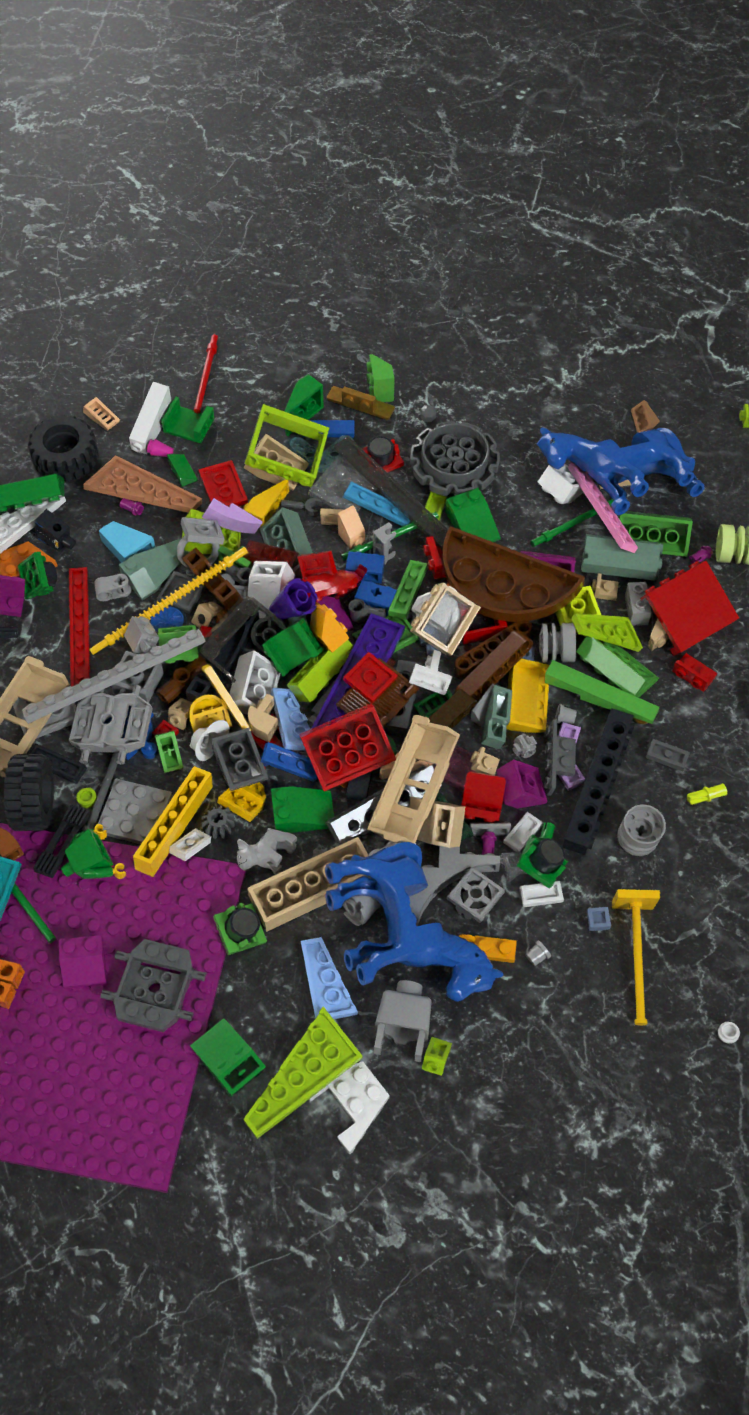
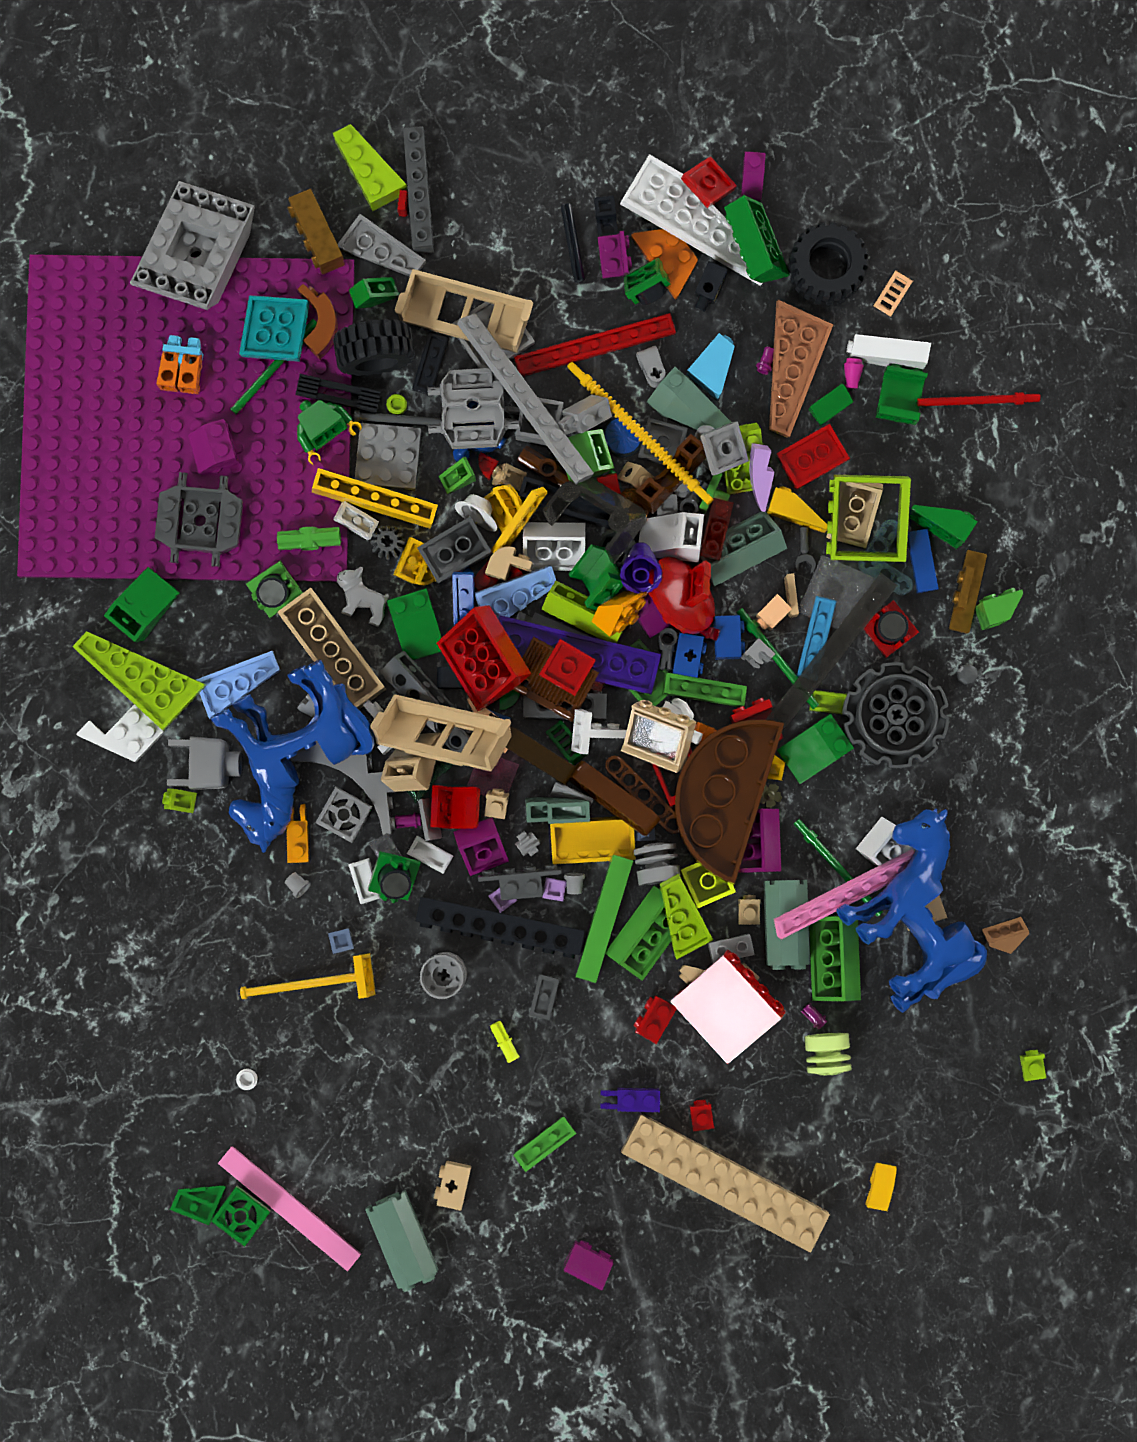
camera: 80 degrees right, 25 degrees up
green pin [538,822,555,840] -> none
none -> bright green piece [277,527,341,551]

